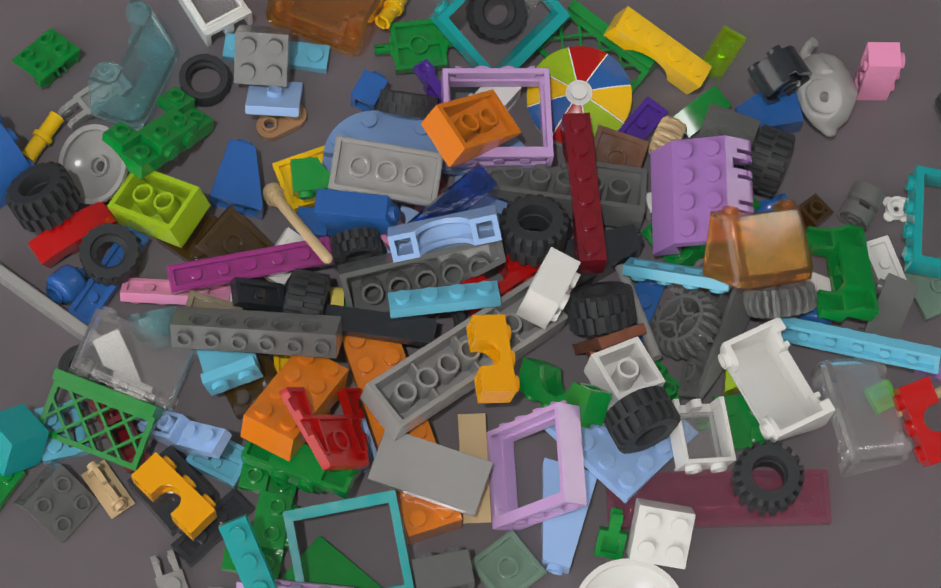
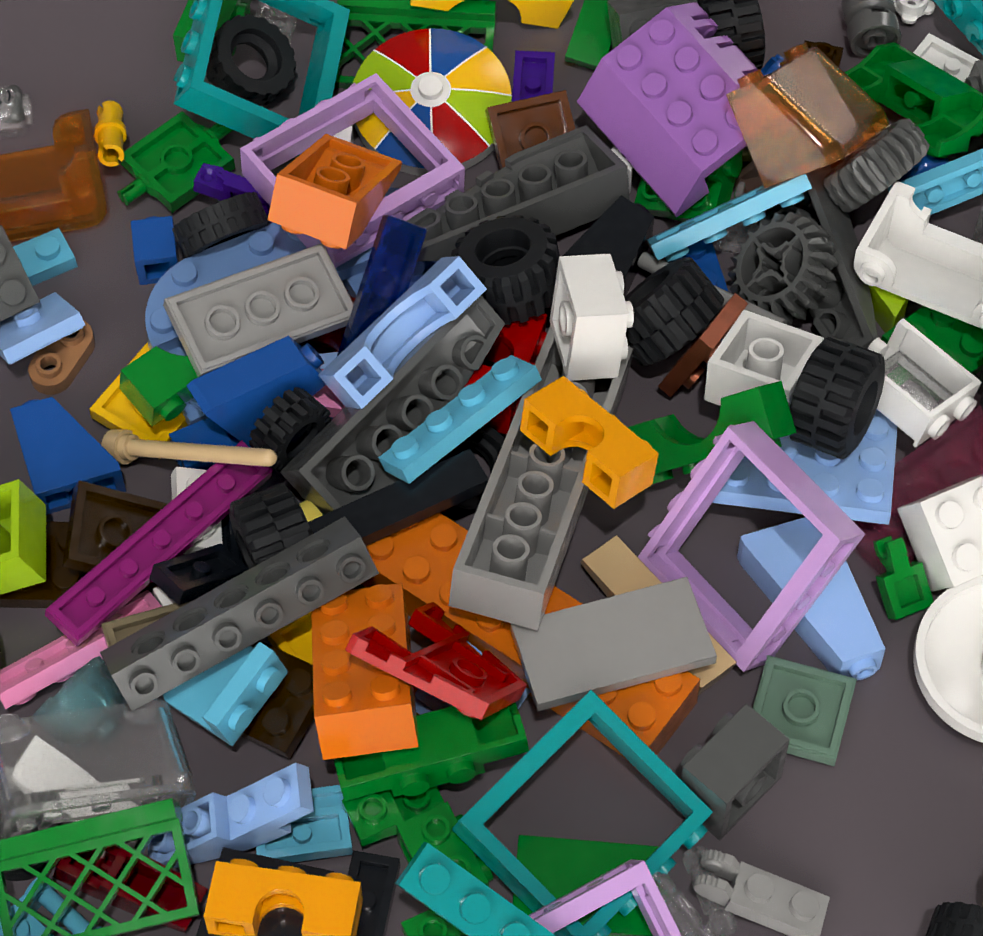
camera: 30 degrees left, 10 degrees down
dark red arch [560,113,607,274] -> none
tan gear [648,116,687,154] -> none

